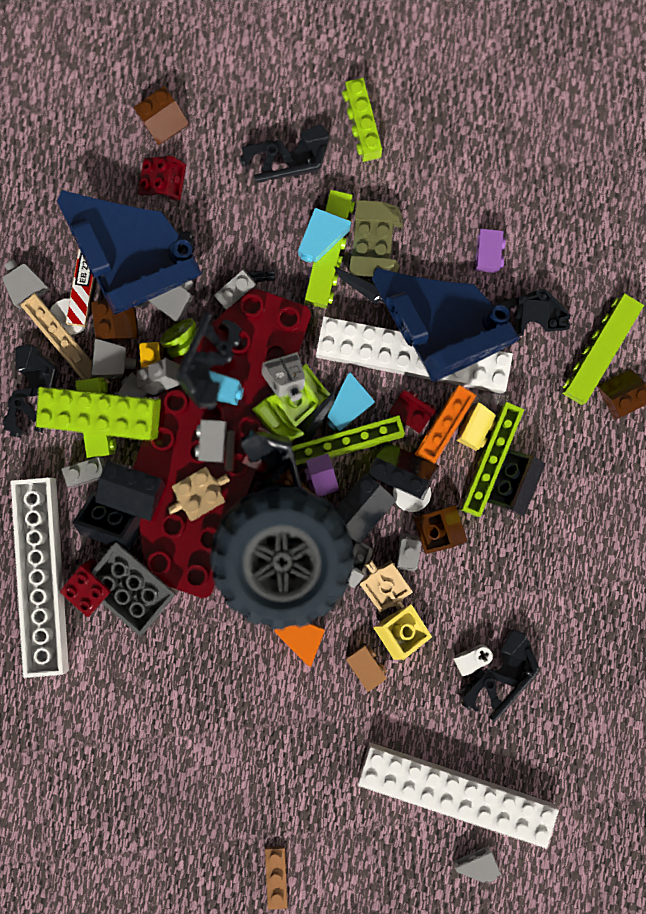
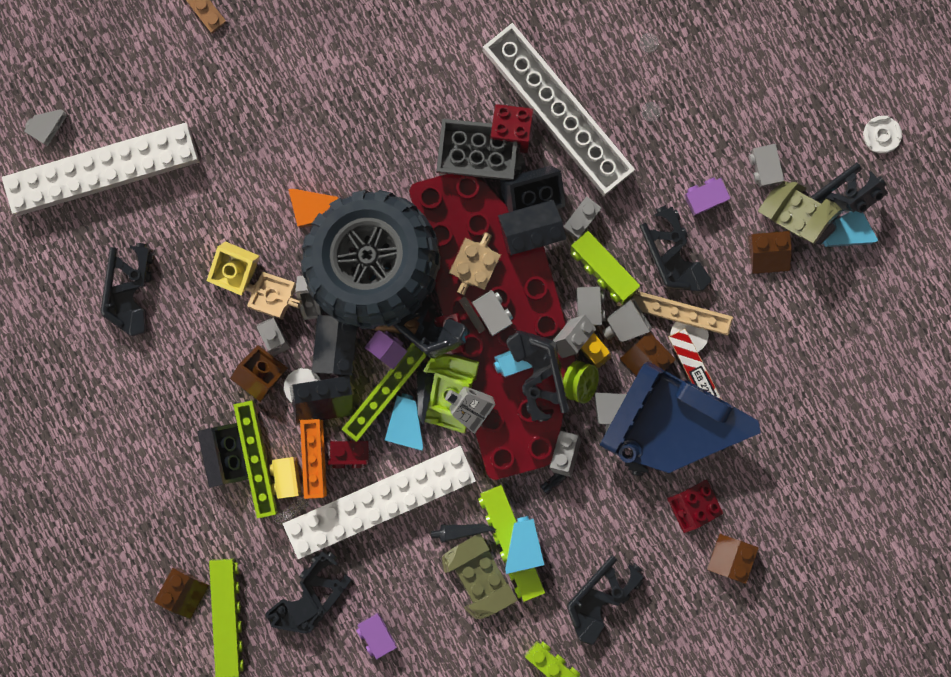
camera: 145 degrees right, 0 degrees up
light grey torso [2,260,50,309] -> none
lime brick [36,387,161,440] -> none
medium nougat brick [345,644,387,692] -> none
dark blue panel [372,268,519,382] -> none
white piece [453,645,493,676] -> none

